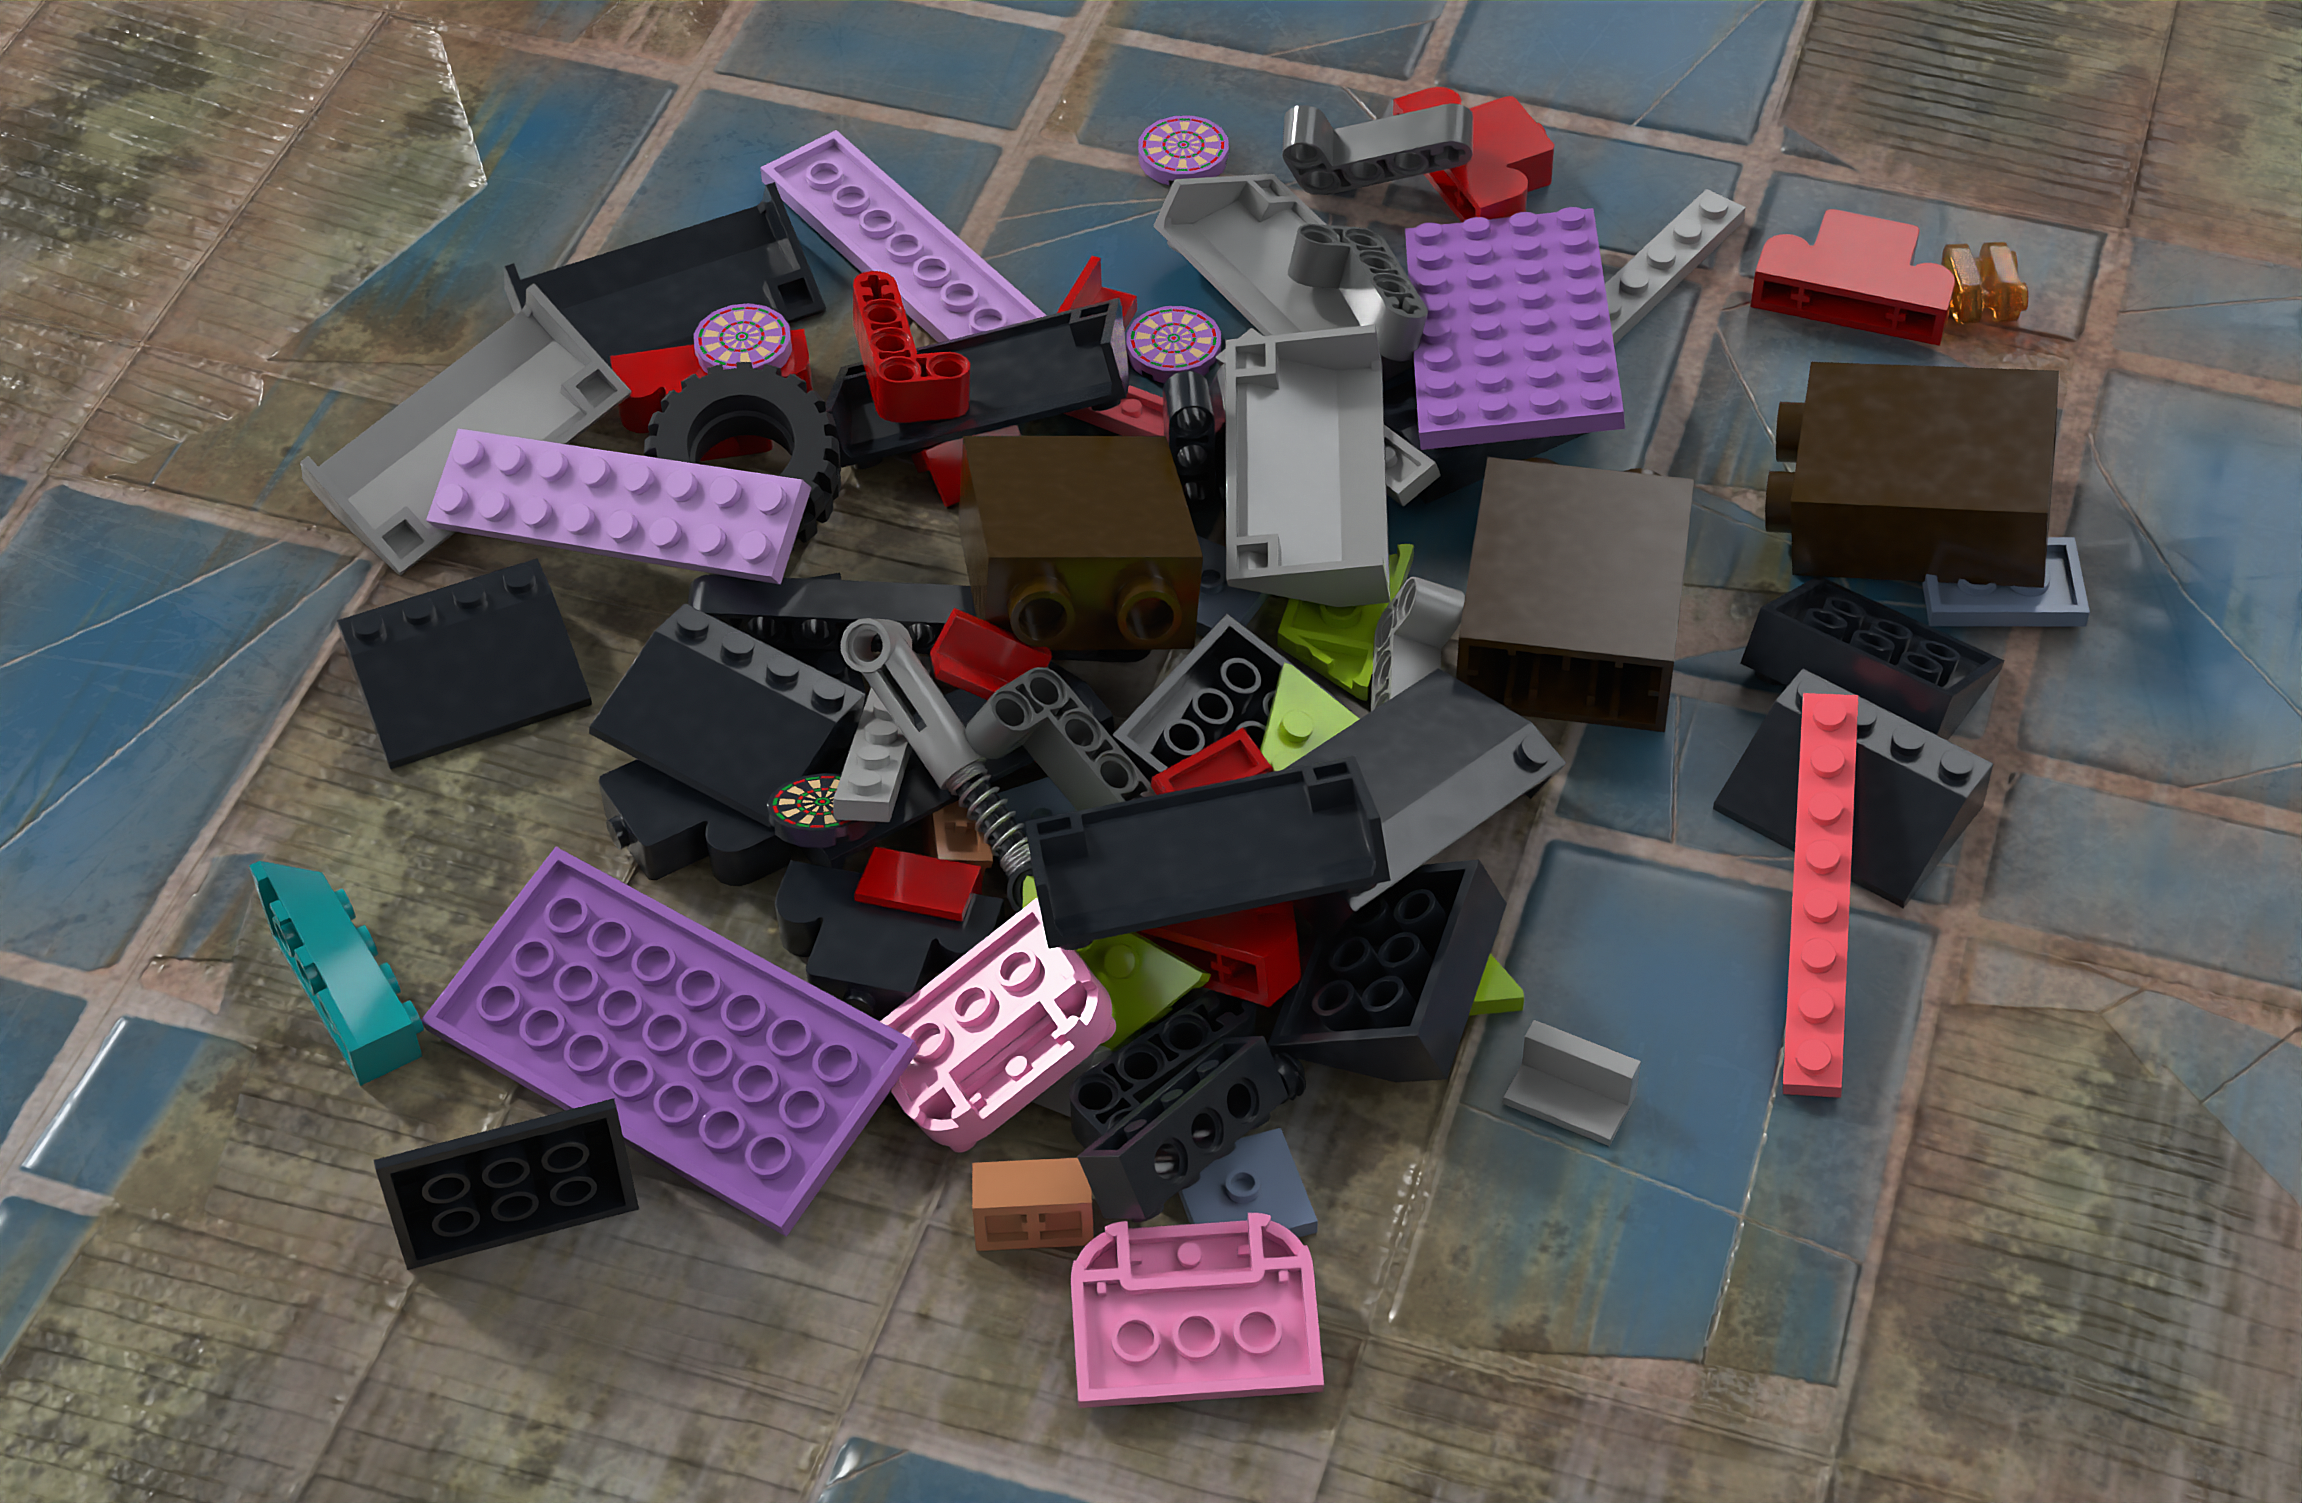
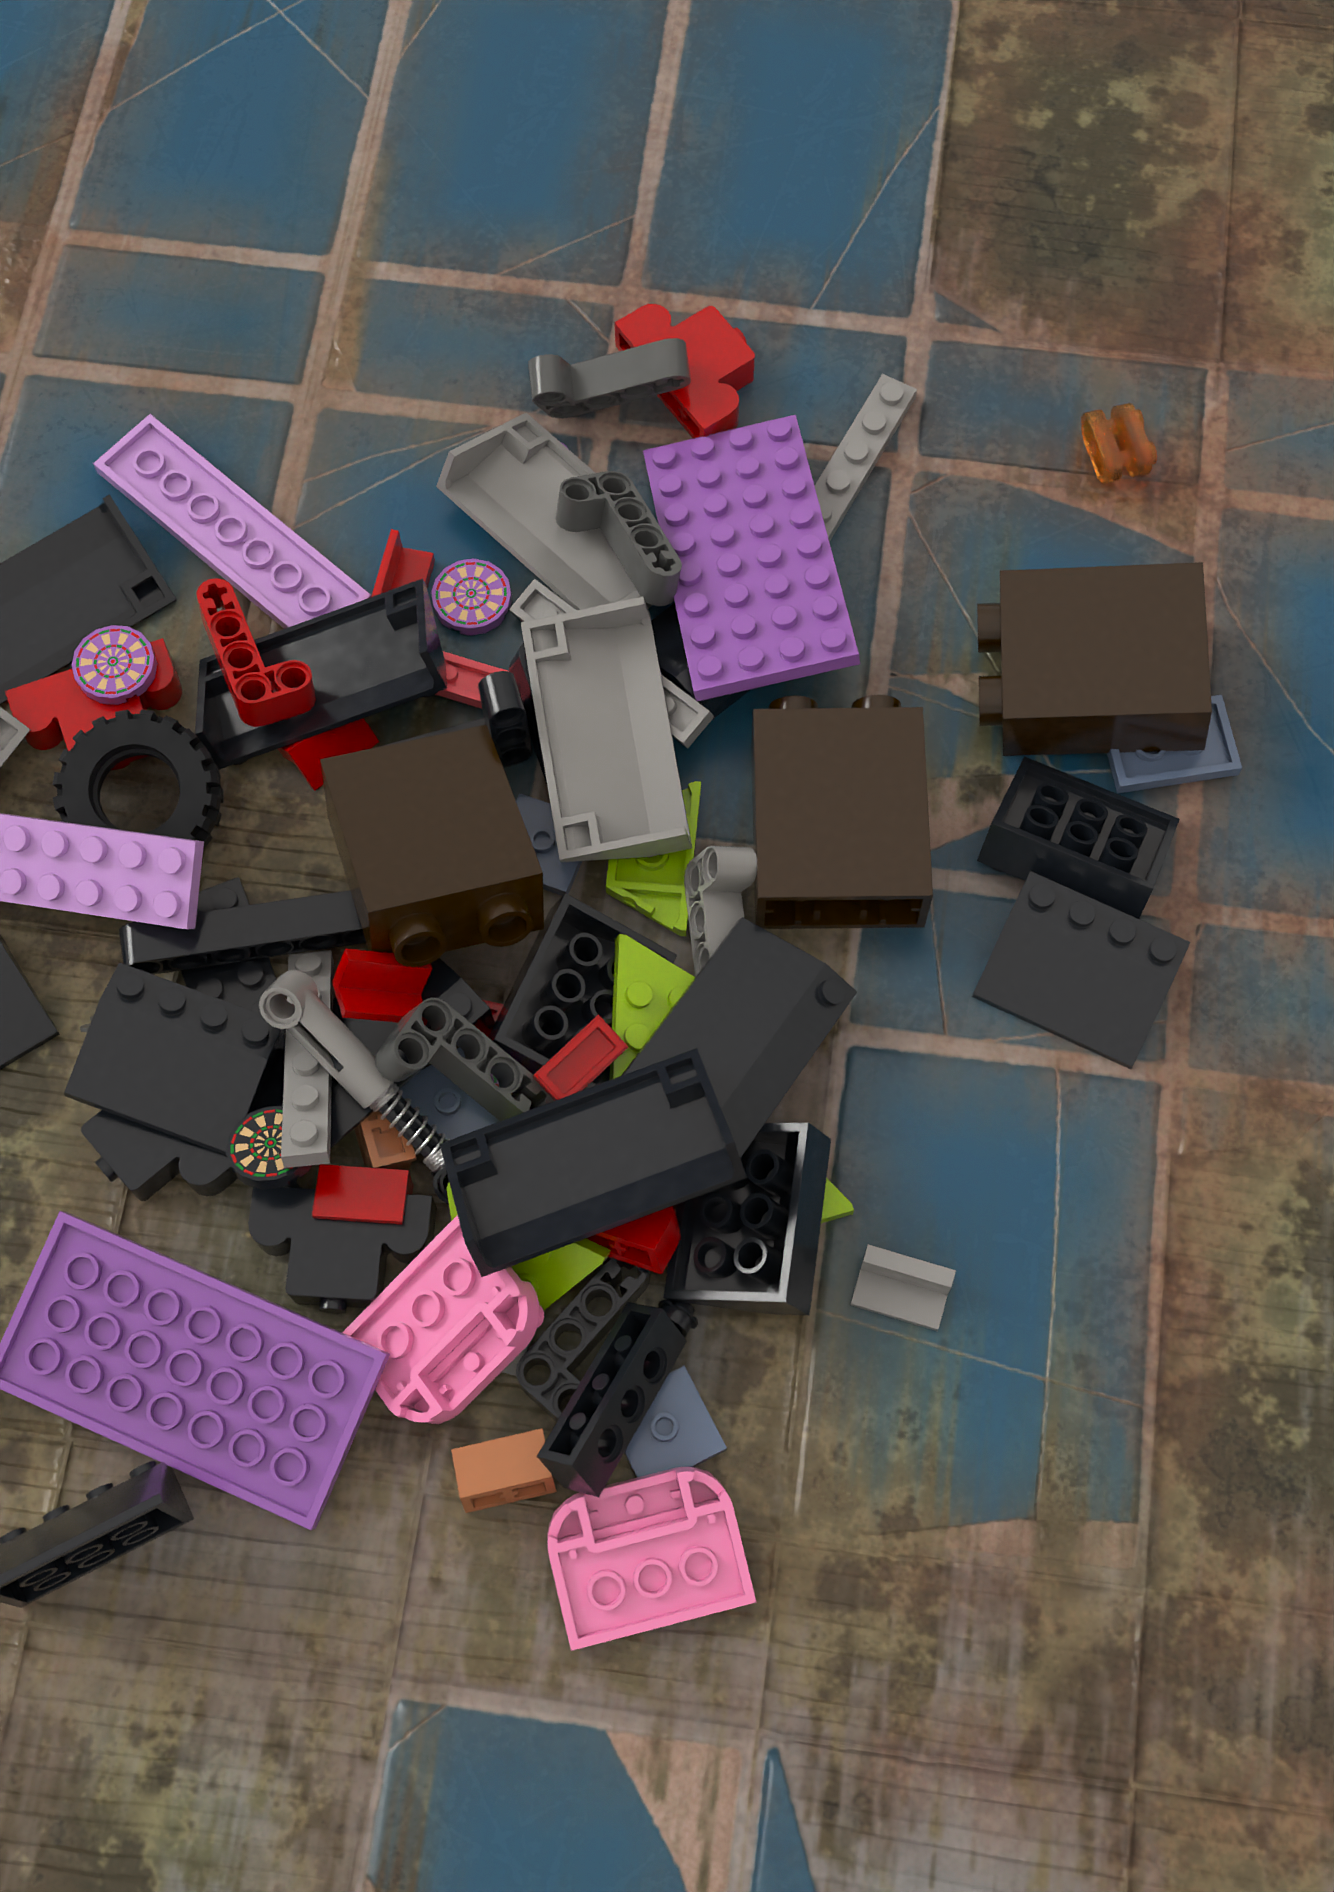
camera: 10 degrees left, 20 degrees up
medium lavender tile [1139,116,1229,185] -> none
brick [1750,209,1955,346] -> none
coral plate [1783,693,1858,1098] -> none

